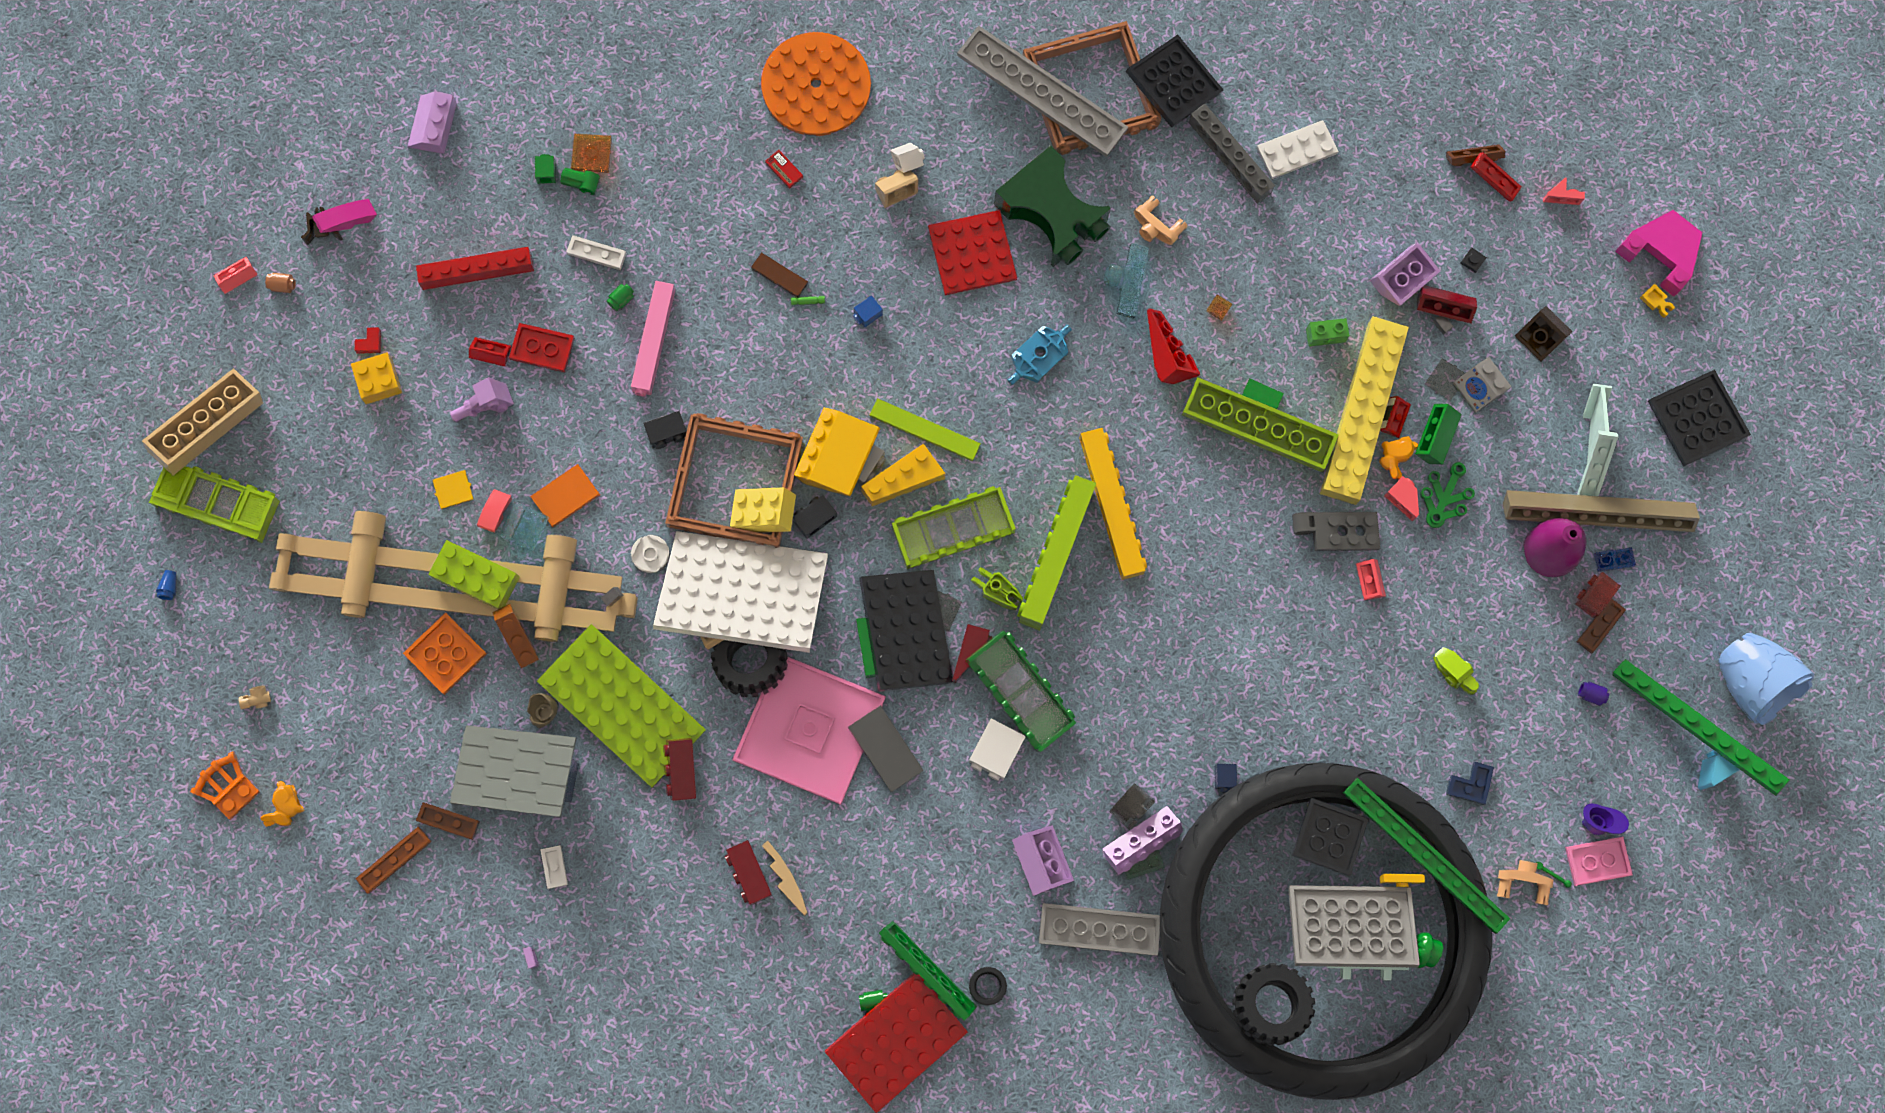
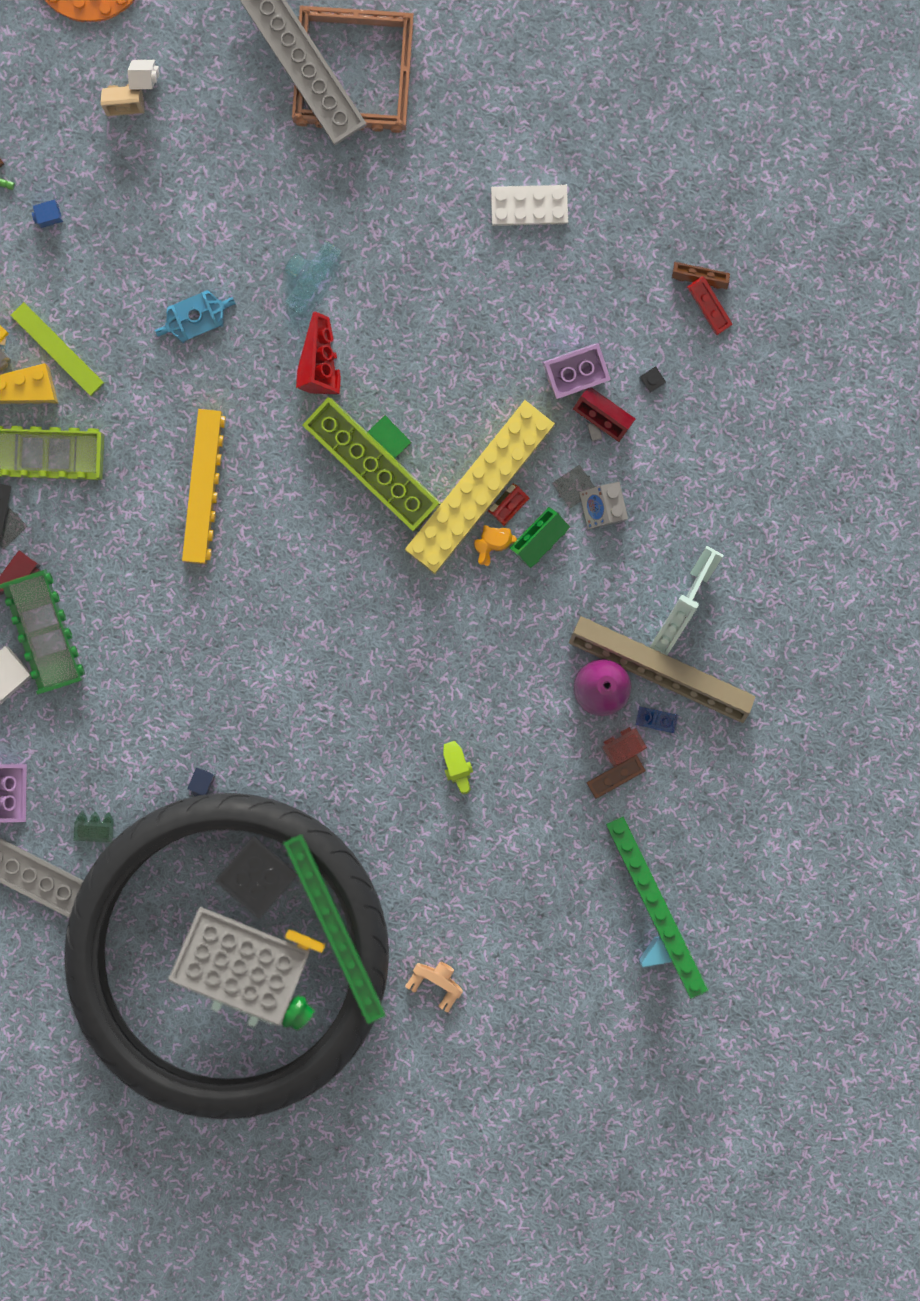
camera: 25 degrees right, 10 degrees up
tile [765,150,803,189] -> none
red plate [928,210,1017,295] -> none
lime hinge [971,567,1023,610] -> none
dark green brick [994,145,1111,267] -> none
lime brick [1017,475,1096,631] -> none
lavender brick [1103,806,1183,875] -> none
clear smoke brick [1109,783,1155,831] -> none
black plate [1125,35,1223,128] -> none
light nougat connector [1134,196,1187,245] -> none
dark grey brick [1188,104,1275,204] -> none
clear orange plate [1206,295,1232,321] -> none
black tyre [1232,963,1315,1046] -> none
dark grey hinge [1292,512,1381,551] -> none
bright green brick [1306,318,1350,347] -> none
coral slope [1356,559,1386,600] -> none
coral slope [1384,476,1419,521] -> none
green plant [1420,462,1475,528] -> none
dark blue plate [1446,762,1494,805] -> none
dark brown slope [1515,306,1573,362] -> none
green hinge [1536,862,1572,888] -> none
coral slope [1543,177,1585,205] -> none
bright pink tile [1565,837,1633,886] -> none
dark purple brick [1578,681,1610,706] -> none
dark purple piece [1582,803,1629,835] -> none
dark pink wedge [1615,210,1703,297] -> none
yellow plate [1640,284,1675,318] -> none
black plate [1648,369,1751,467] -> none
light blue piece [1718,633,1814,725] -> none

